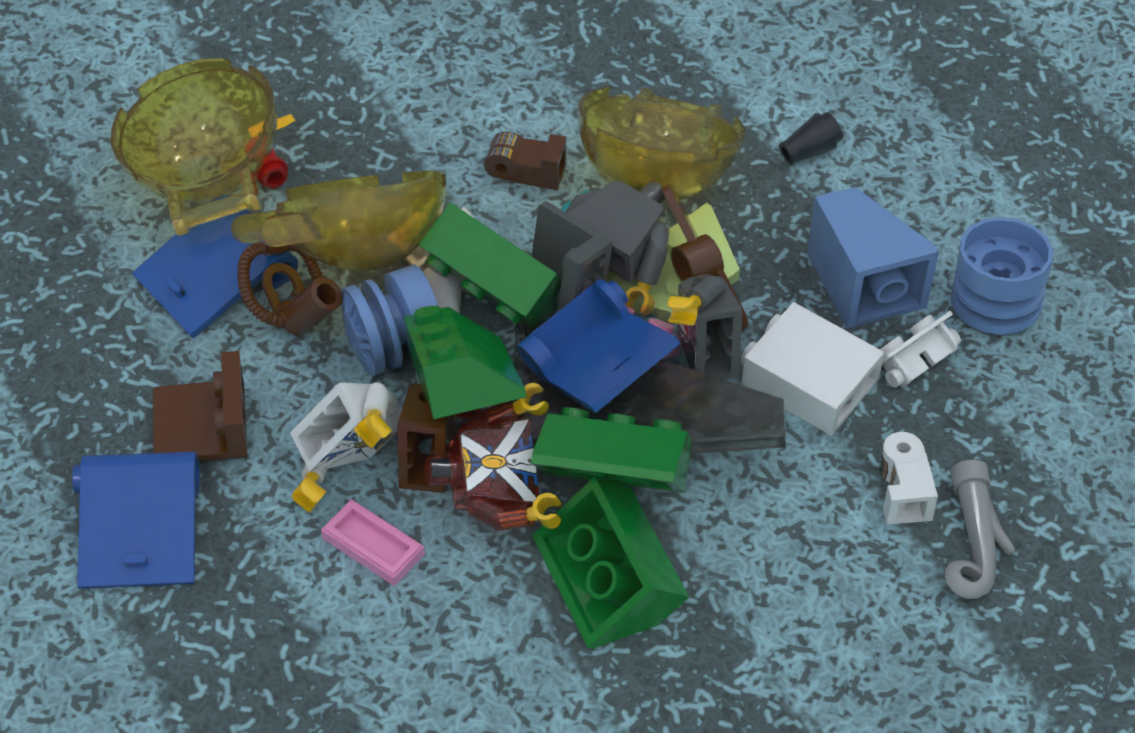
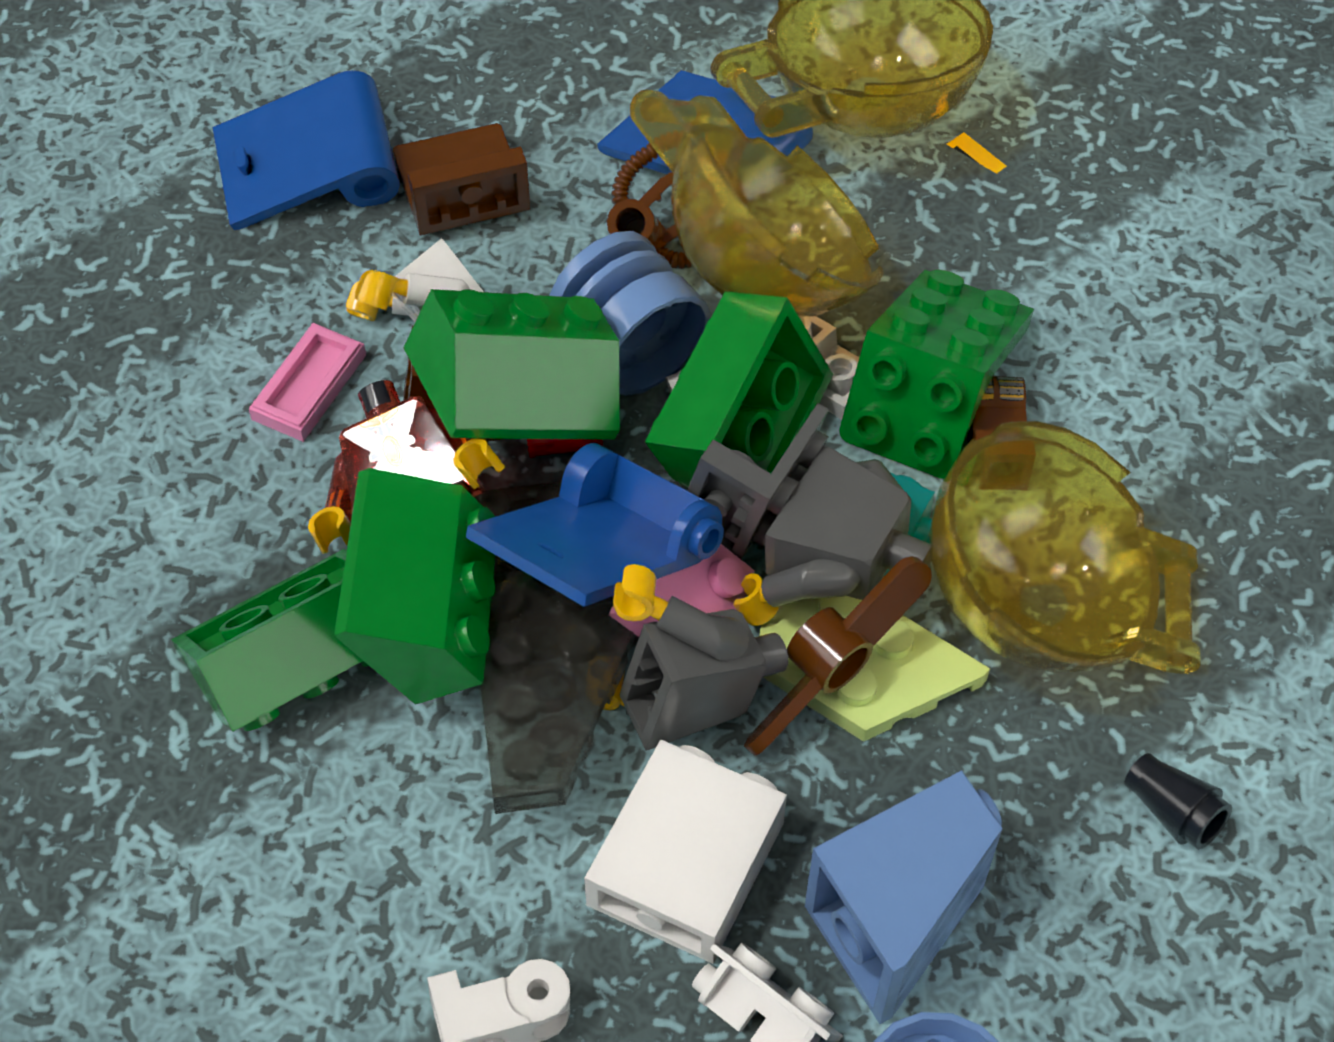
camera: 80 degrees right, 5 degrees up
red pin [247,137,288,188] -> none
none -> green bracket [839,270,1034,479]

